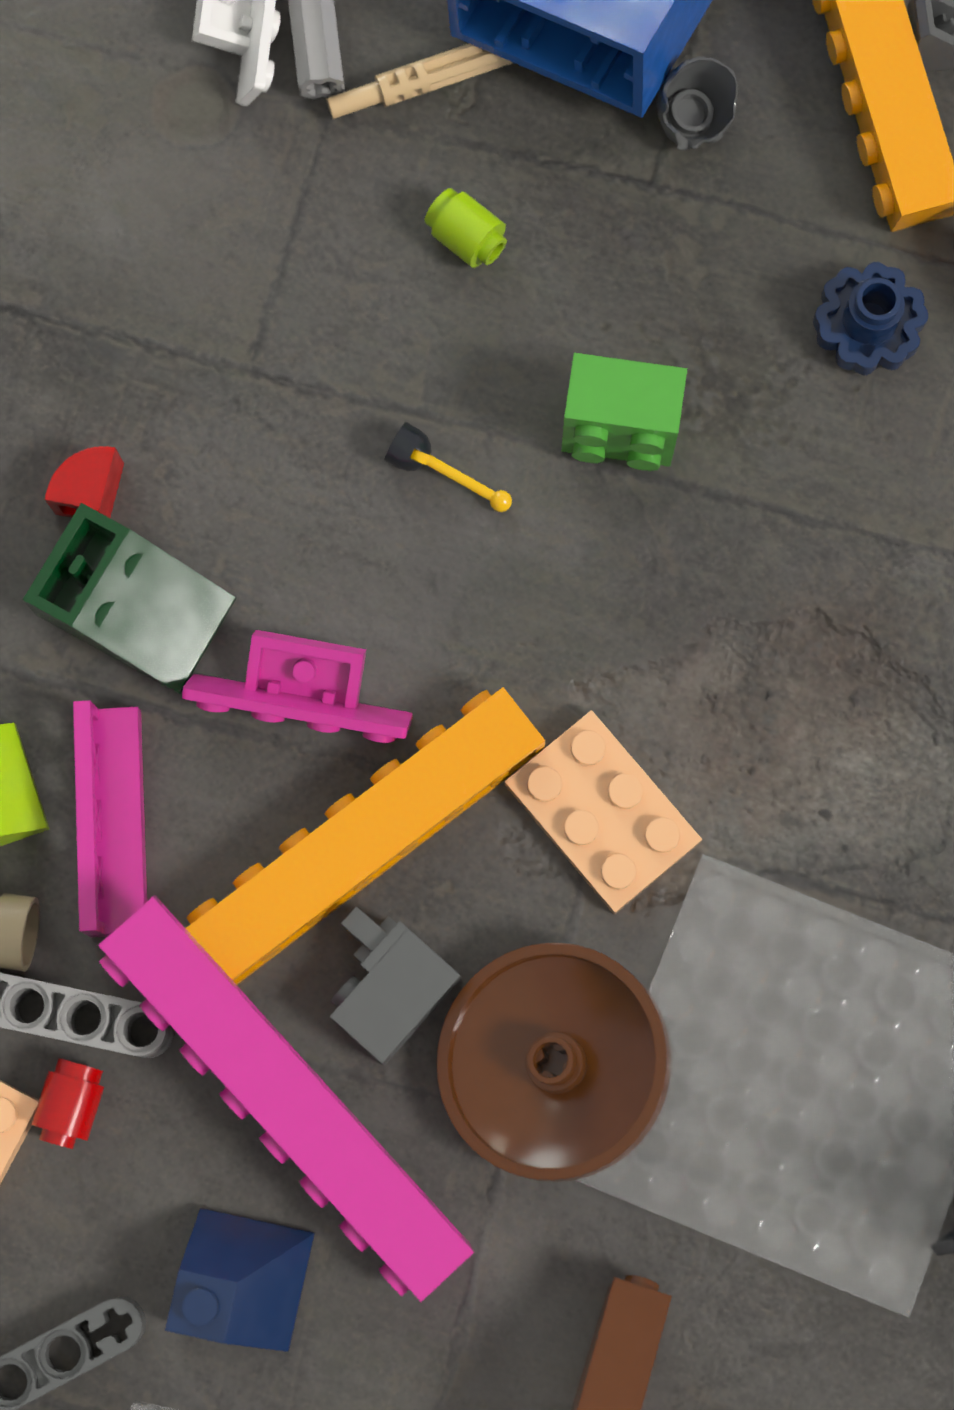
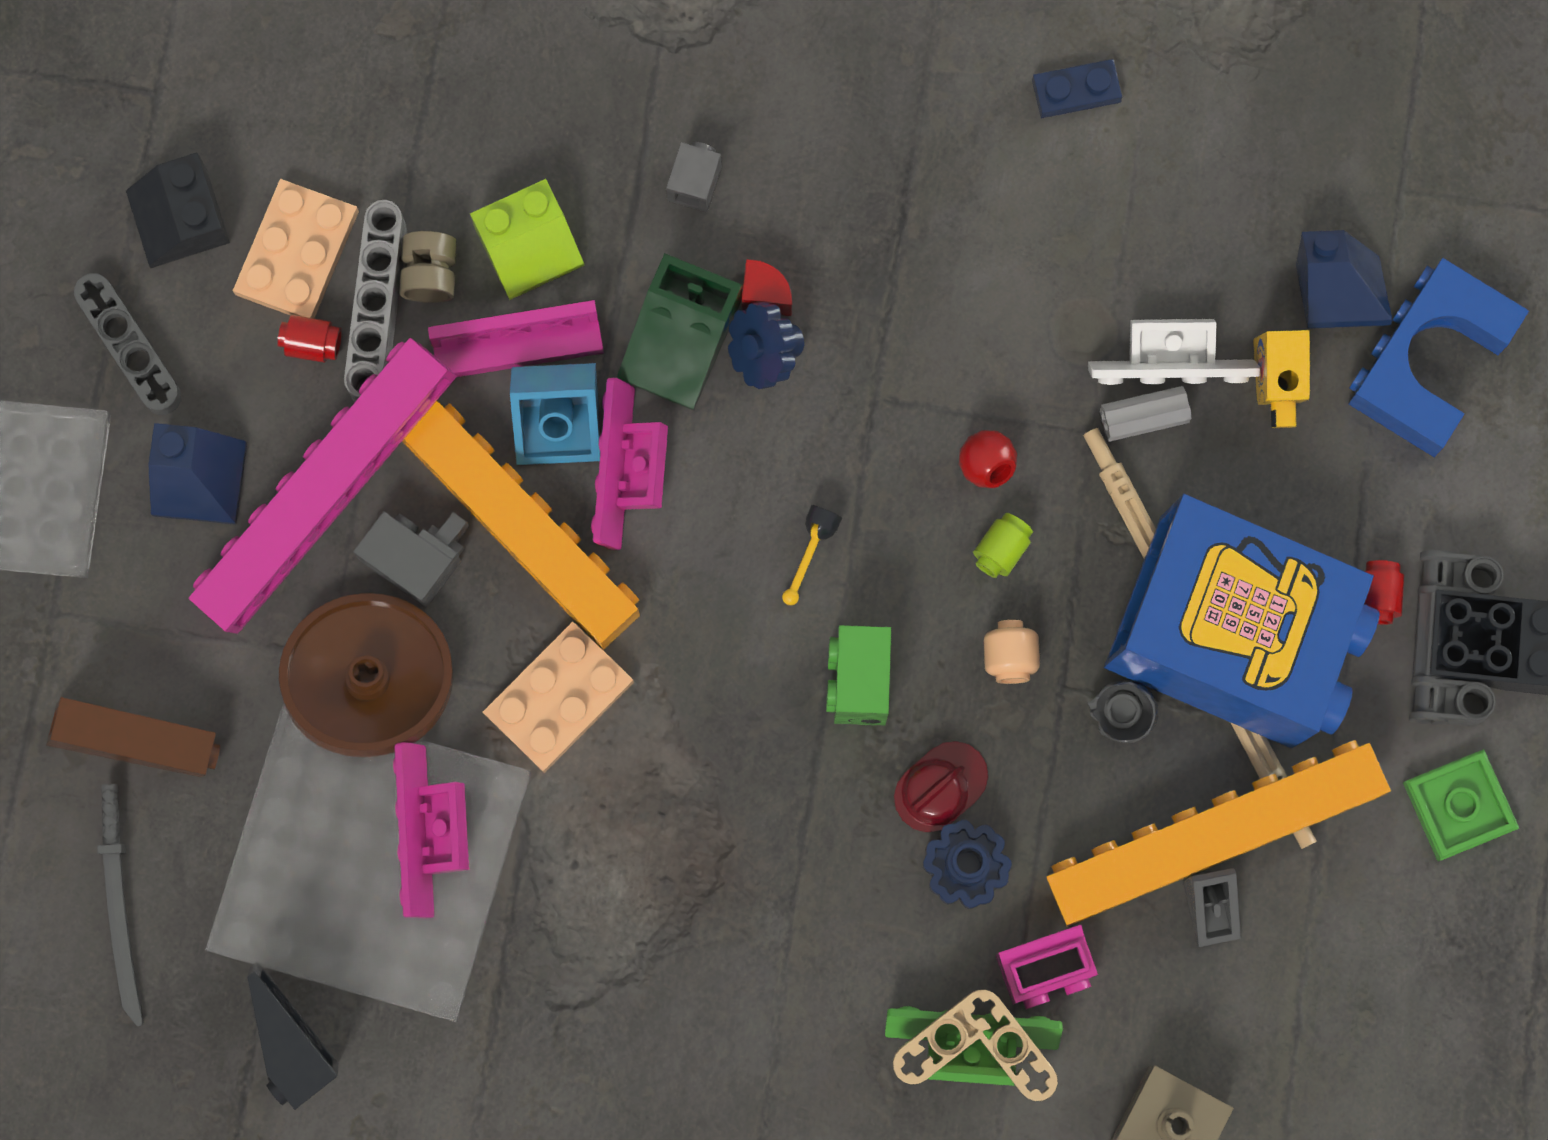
camera: 80 degrees right, 0 degrees up
none -> dark pink bracket [393,742,469,919]
none -> dark azure slope [510,363,600,465]
none -> dark blue plant [728,302,804,389]
none -> dark red piece [894,741,988,832]
none -> red piece [959,430,1017,488]
none -> light nougat head [983,620,1040,684]

